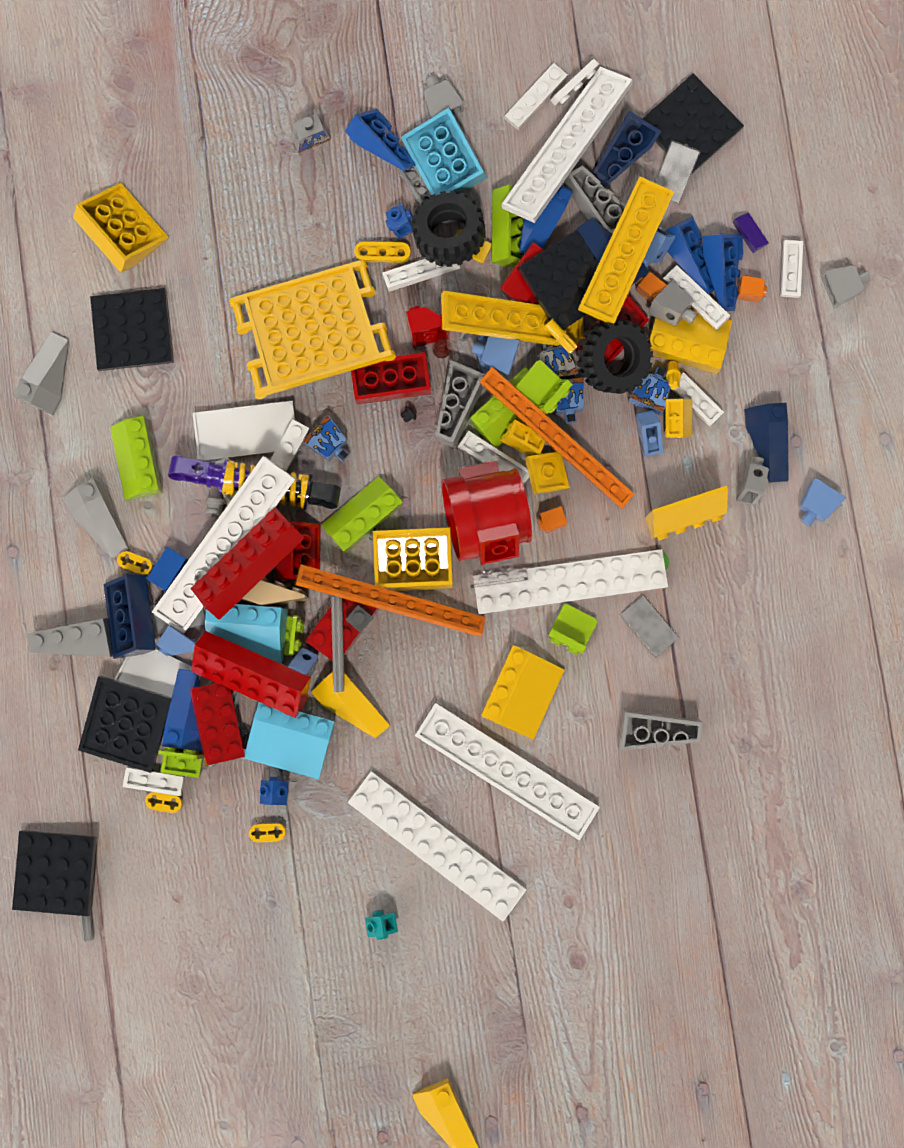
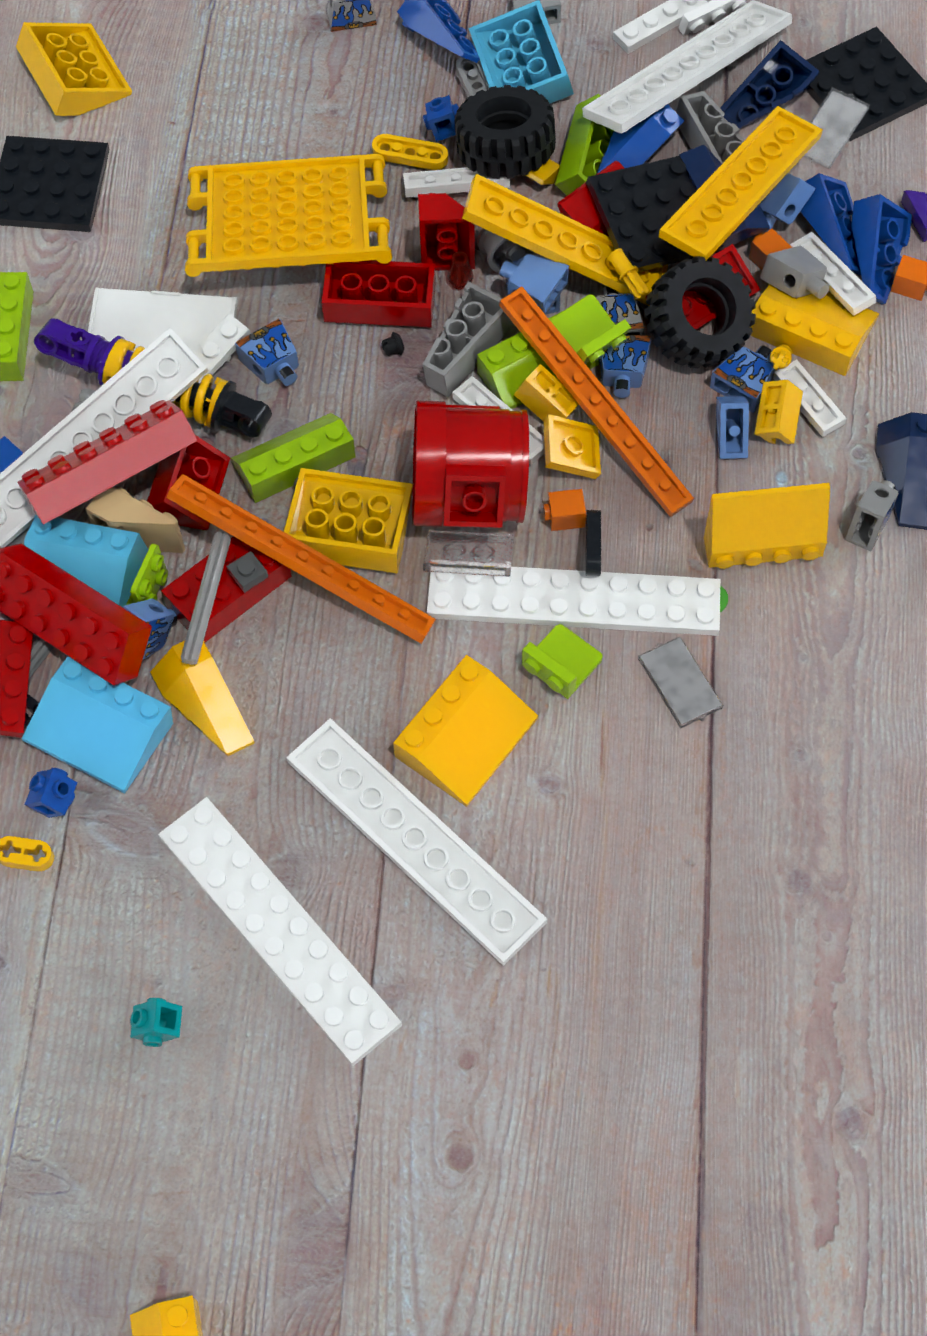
camera: 15 degrees right, 20 degrees down
light grey wedge [618,710,703,751] -> none
none -> black beam [585,510,601,577]

